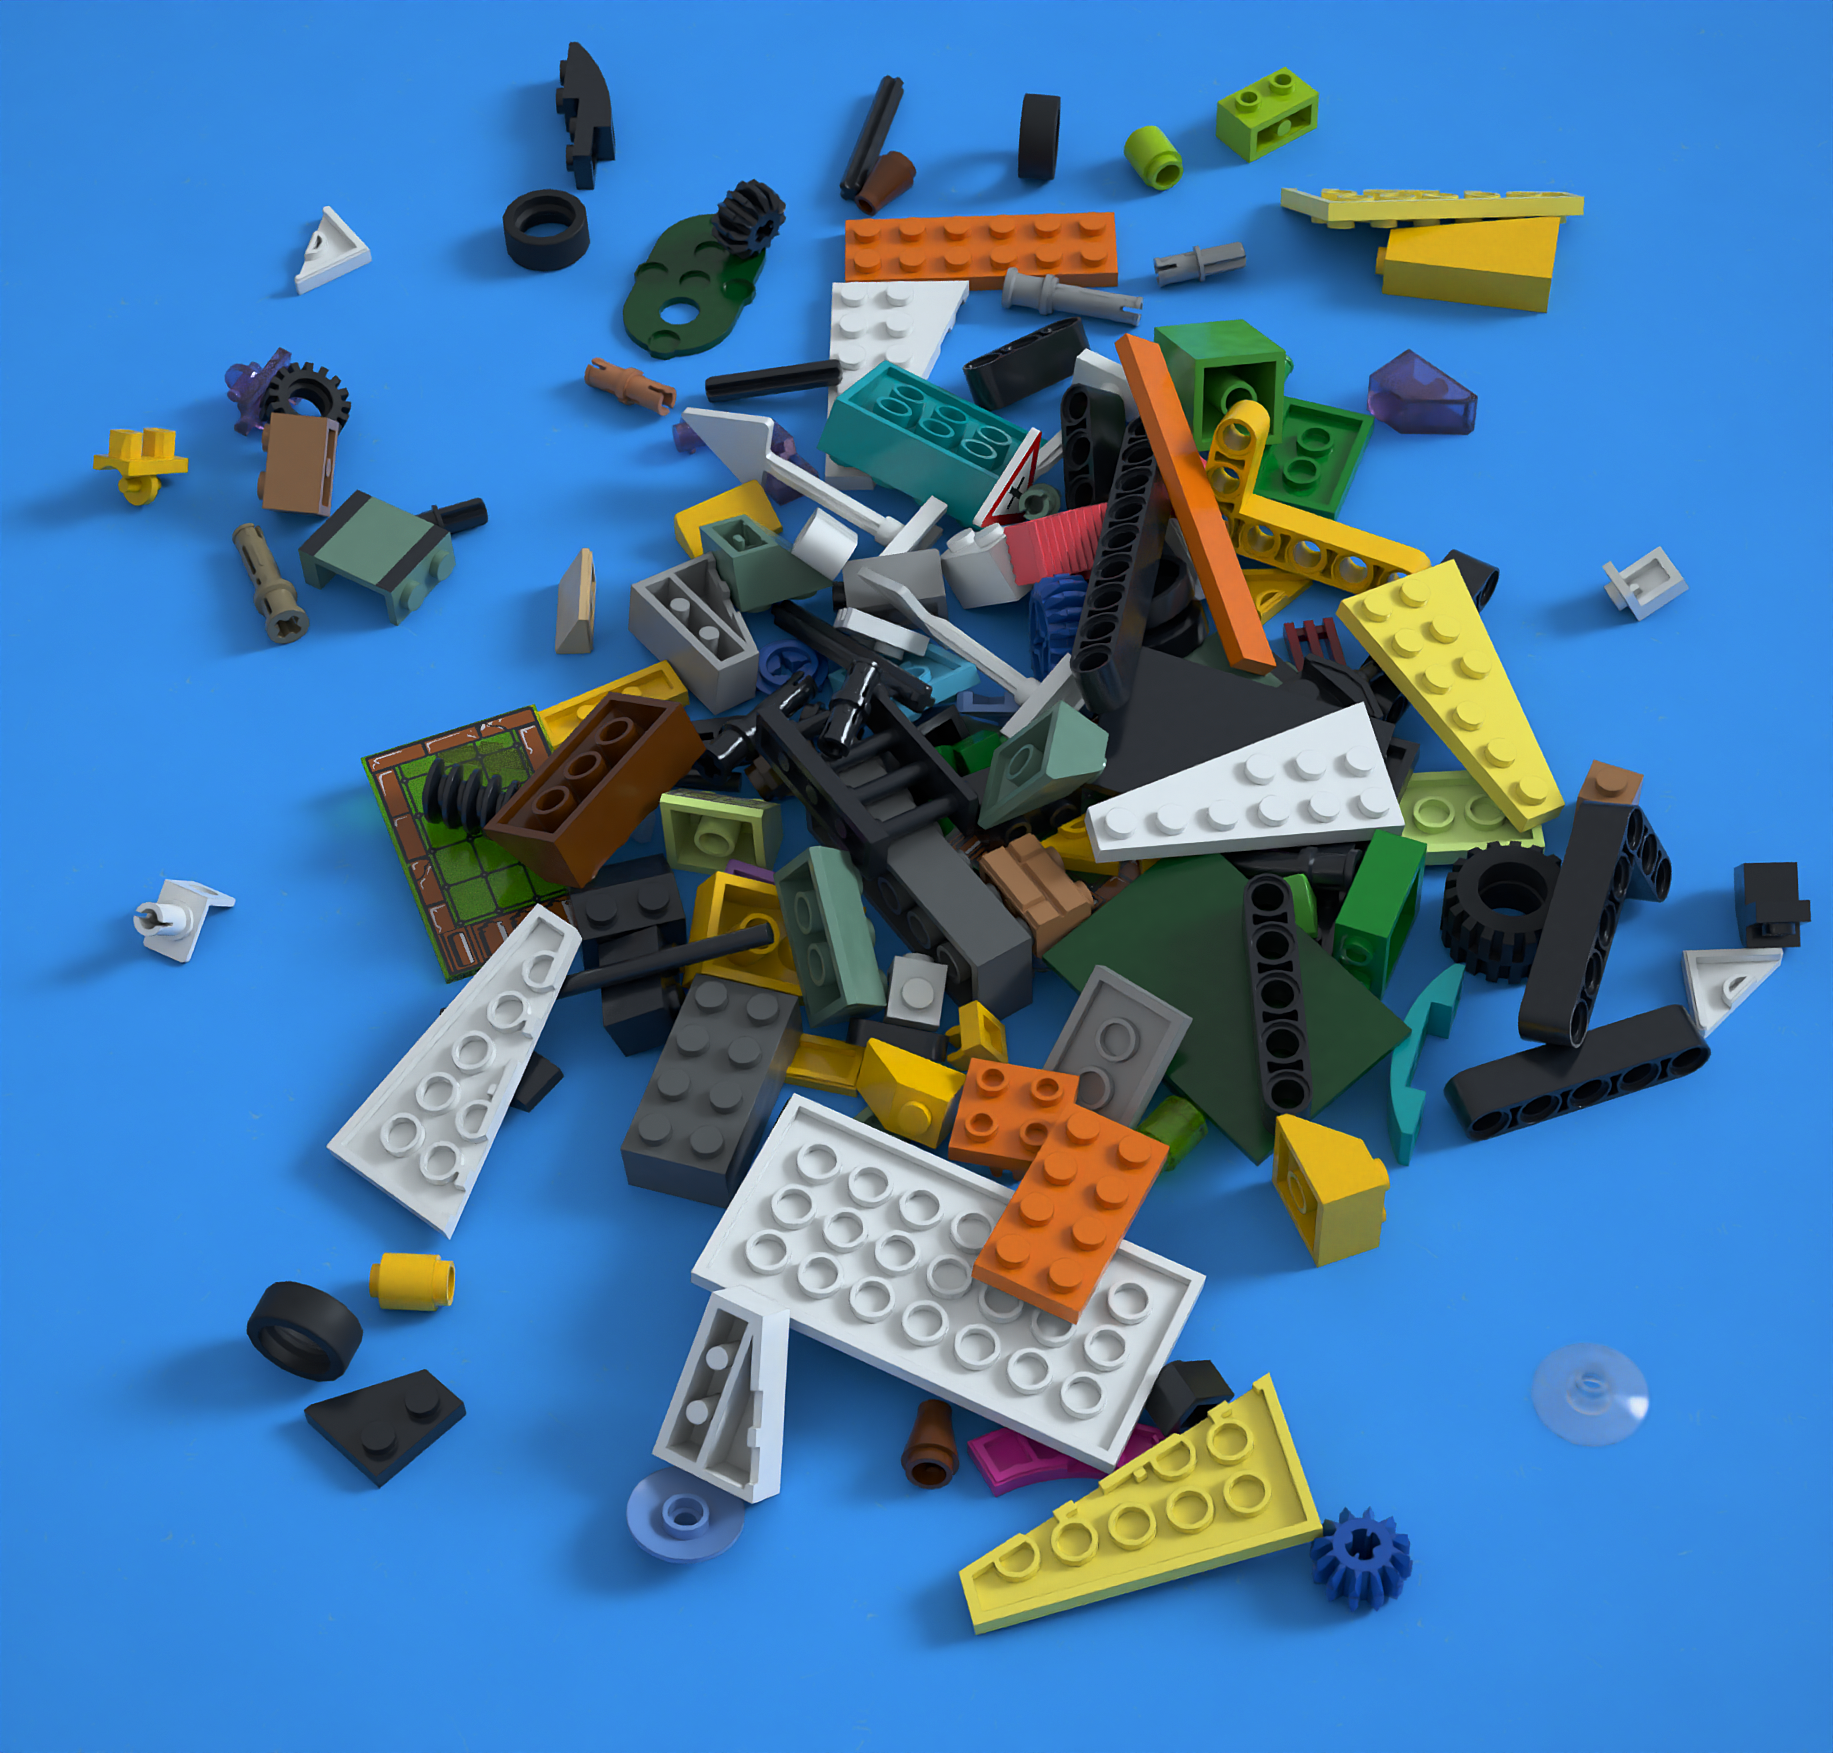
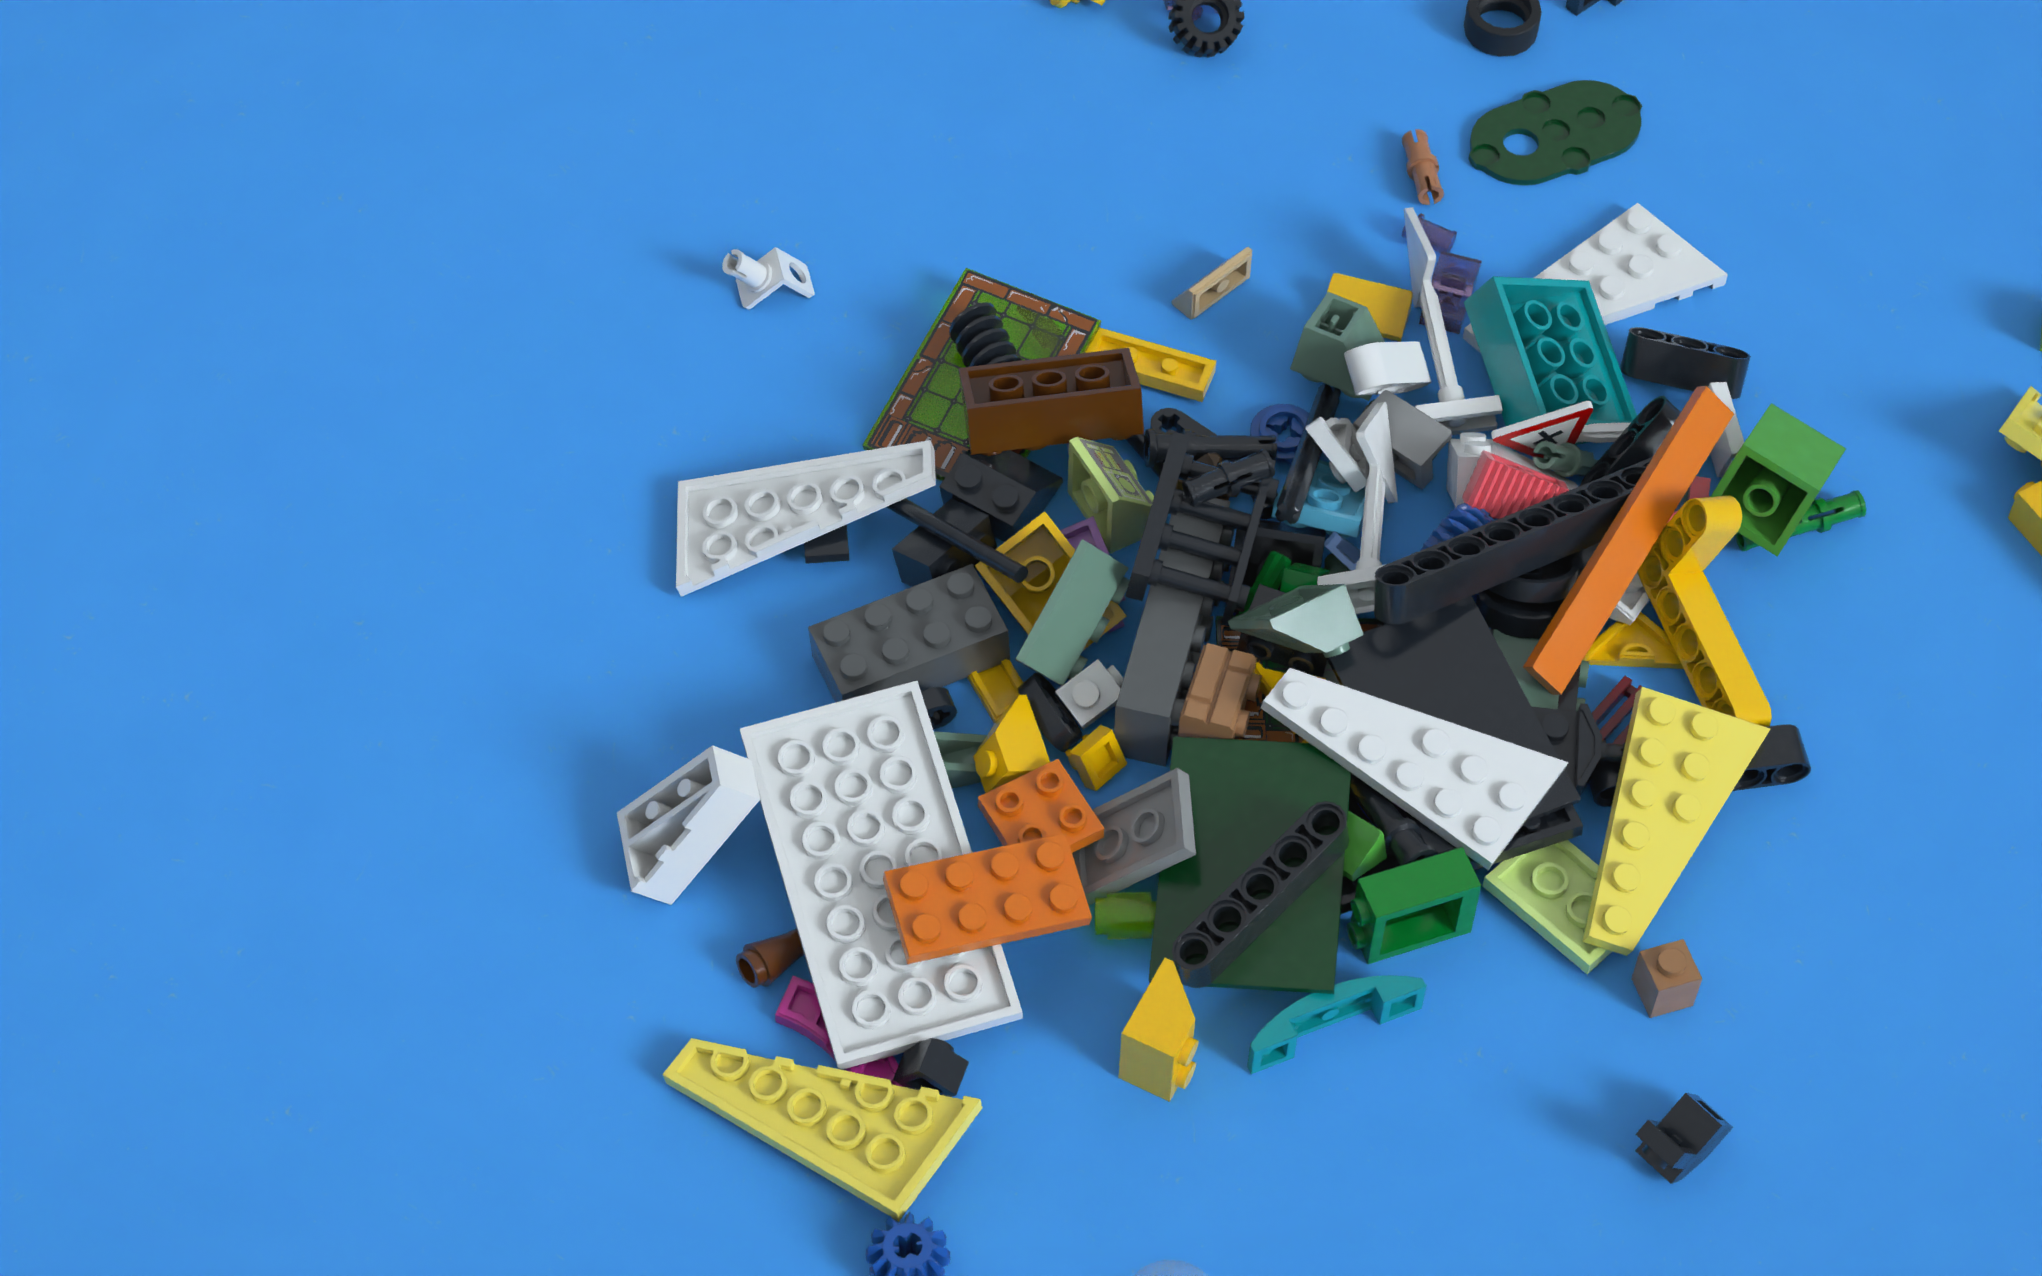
camera: 45 degrees right, 5 degrees up
dark tan pin [232,523,309,644] -> none
black tyre [246,1281,363,1382] -> none
medium nougat brick [257,412,339,517] -> none
sand green panel [298,489,456,626] -> none
black wing [304,1369,467,1488] -> none
yellow brick [369,1252,455,1311] -> none
black axle [415,497,488,534] -> none
medium blue dish [626,1466,745,1564] -> none
light grey wedge [628,551,759,715] -> none
black axle [705,359,843,403] -> none
black gear [711,179,786,260] -> none
black axle [839,75,904,201] -> none
orange plate [845,212,1118,291] -> none
reddish brown cone [855,151,916,216] -> none
light grey pin [1002,267,1144,327] -> none
black tyre [1018,93,1061,180] -> none
lime brick [1124,126,1184,190] -> none
light grey axle [1154,242,1246,287] -> none
green plate [1253,396,1375,521] -> none
clear purple slope [1366,349,1478,435] -> none
black tyre [1440,841,1562,984] -> none
black beam [1443,1004,1711,1141] -> none
black beam [1518,800,1672,1048] -> none
white bracket [1602,546,1689,622] -> none
white tile [1681,947,1783,1039] -> none

